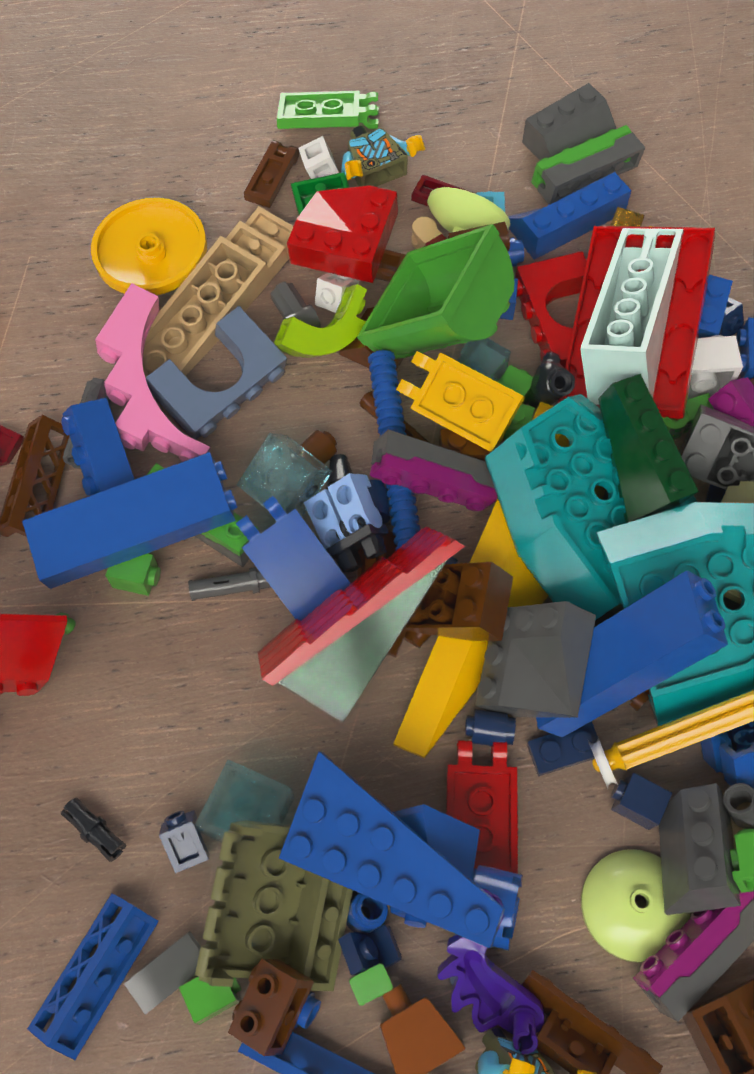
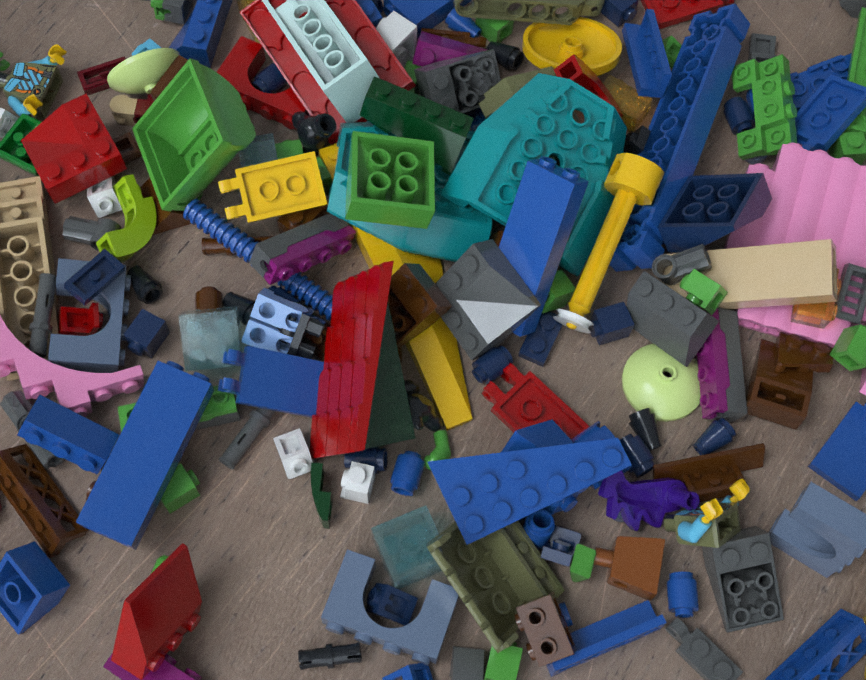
camera: 50 degrees left, 0 degrees up
none -> dark grey pin [29,273,57,358]
none -> red bracket [58,302,103,336]
none -> dark blue plate [64,249,125,306]
none -> dark blue brick [124,309,170,358]
none -> black cone [127,265,162,304]
none -> dark blue brick [252,62,288,93]
none -> white bracket [273,428,313,479]
none -> dark green slope [311,462,333,529]
none -> sand blue arch [321,549,459,666]
none -> white brick [340,461,375,504]
none -> dark blue cone [344,445,388,474]
none -> bright green slope [345,131,435,229]
none -> blue brick [390,451,425,496]
none -> black animal [394,380,443,432]
none -> bright green arm [424,430,451,470]
none -> bright green brick [542,270,575,314]
none -> dark blue brick [620,434,655,478]
none -> black cone [629,408,662,451]
none -> dark blue cone [693,418,736,456]

